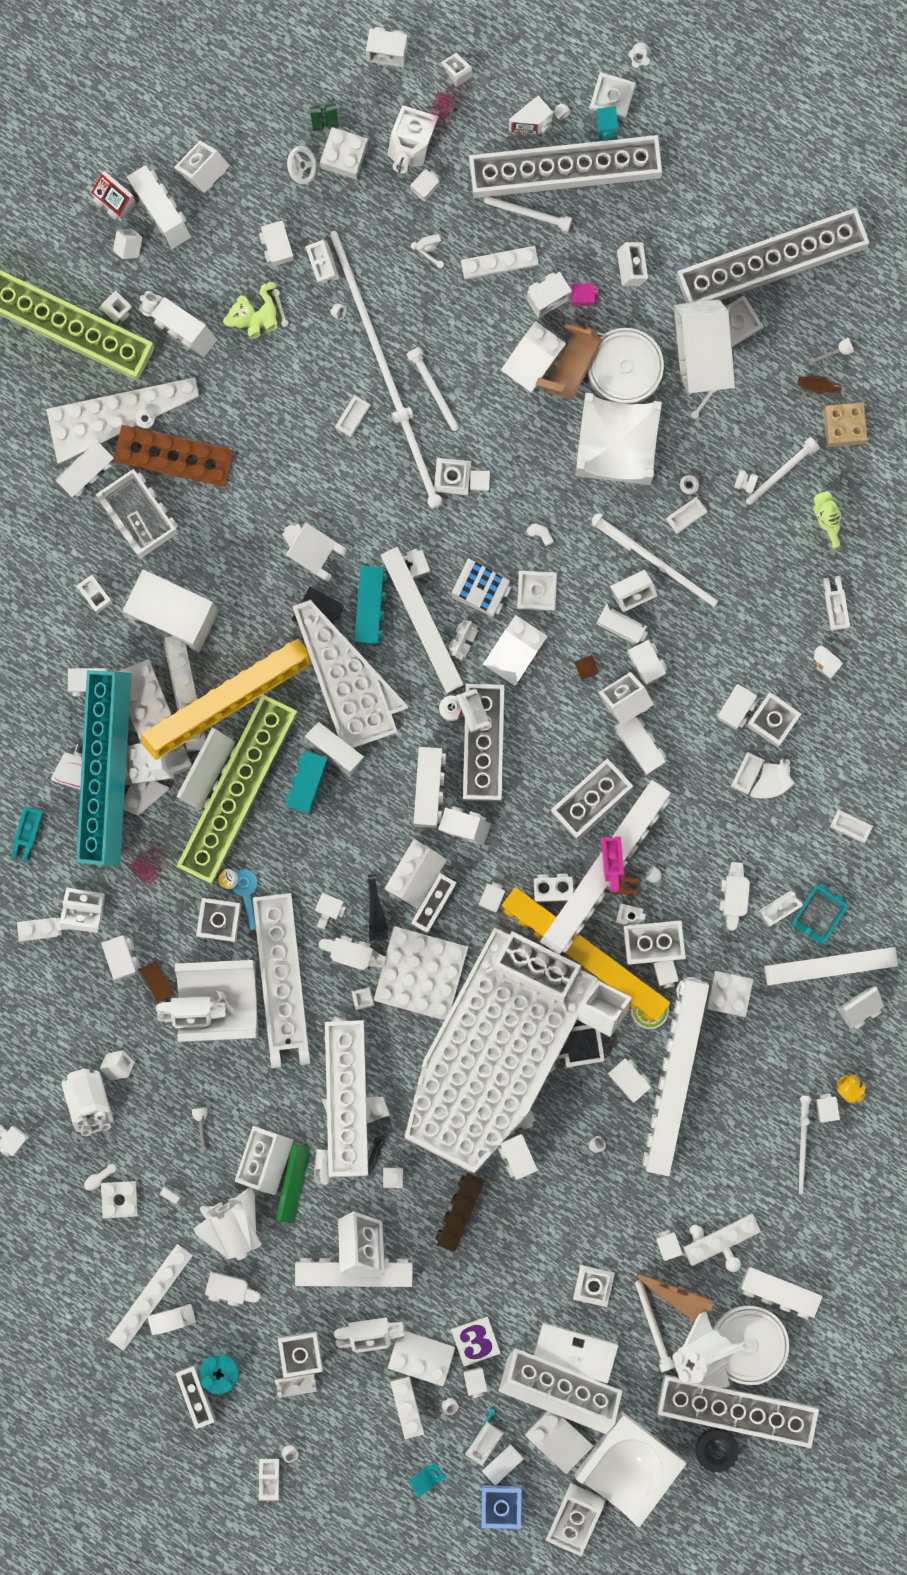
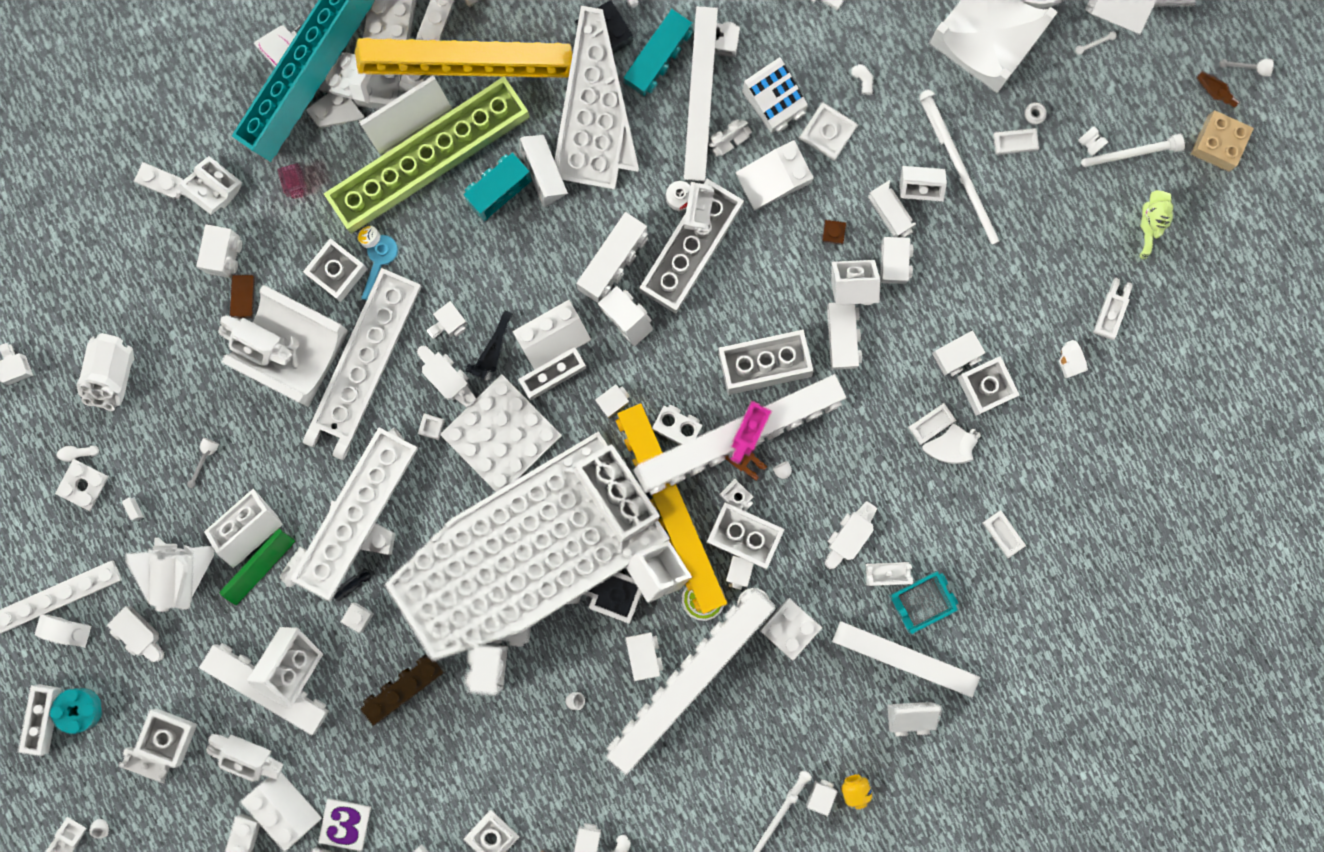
camera: 25 degrees right, 0 degrees up
teal hinge [11,806,43,863] -> none
white panel [100,1050,135,1080] -> none

